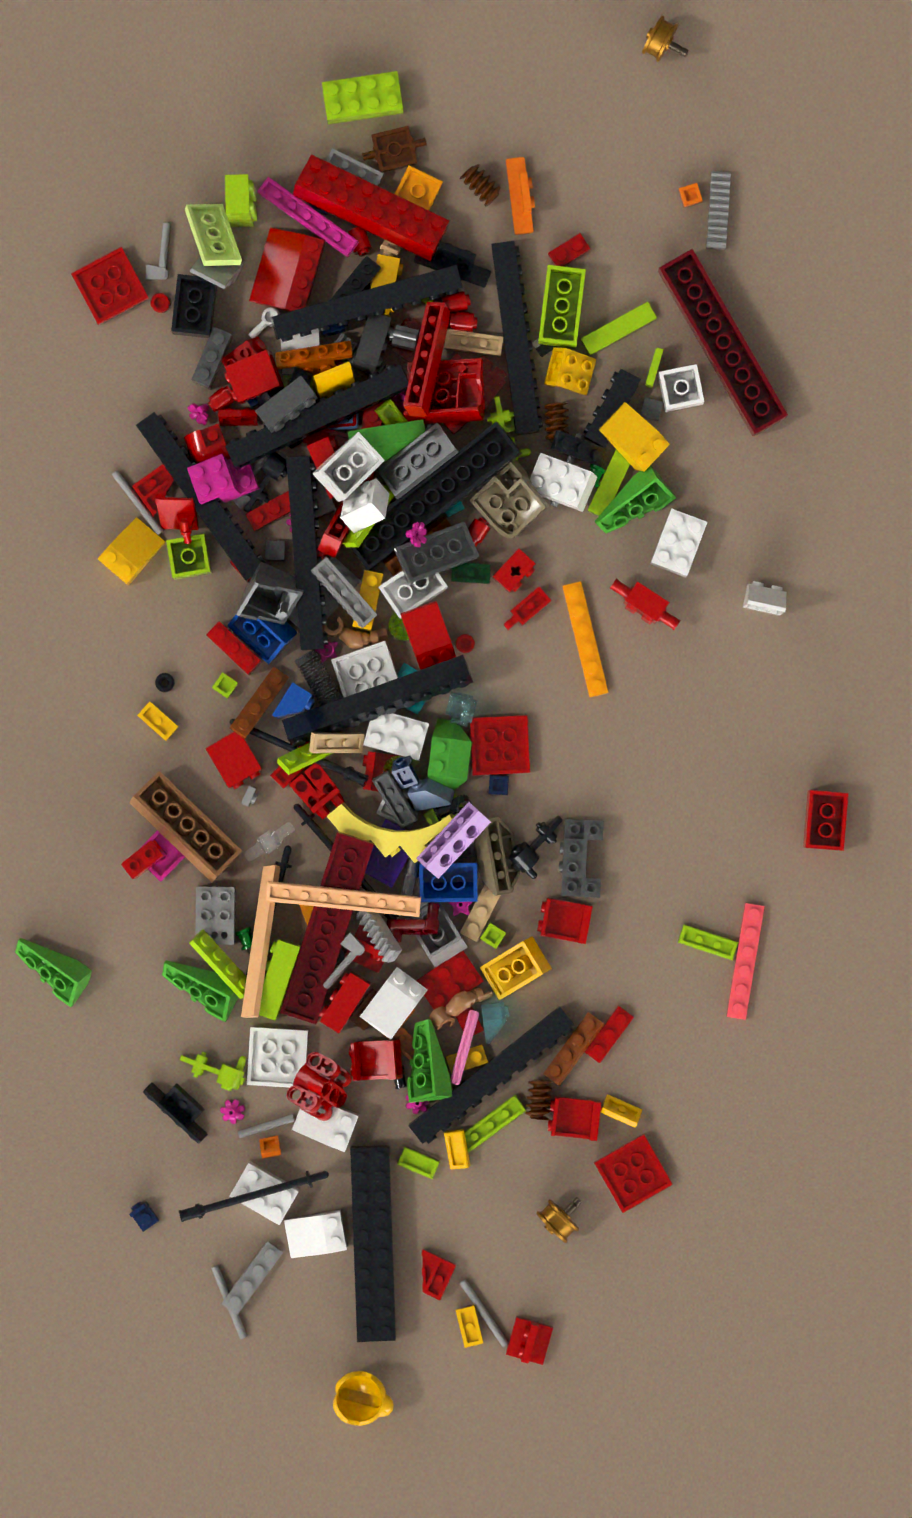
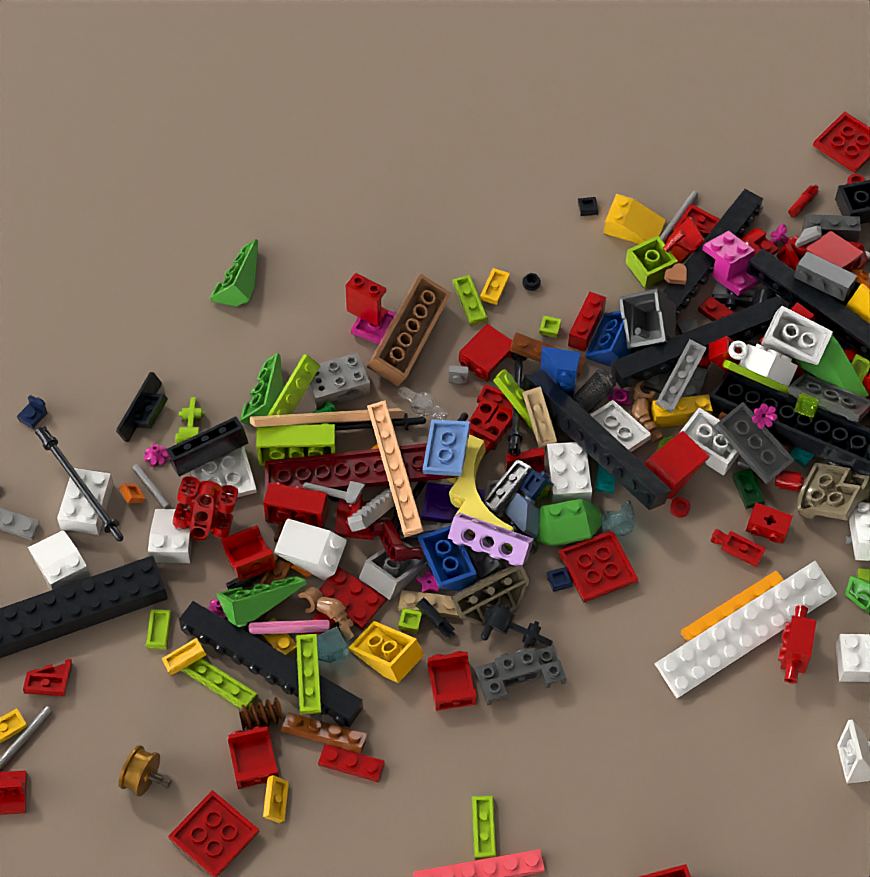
camera: 60 degrees right, 30 degrees down
none -> black brick [166,416,249,477]
none -> lime plate [296,634,321,714]
none -> black piece [415,597,455,638]
none -> medium blue plate [422,420,471,476]
none -> lime tile [452,275,488,326]
none -> black tile [578,197,598,216]
none -> white plate [654,561,837,698]
none -> nougat tile [664,263,687,285]
none -> white plate [729,341,748,360]
none -> red piece [788,185,819,217]
none -> clear neon green plate [794,393,820,418]
none -> light grey piece [795,226,822,248]

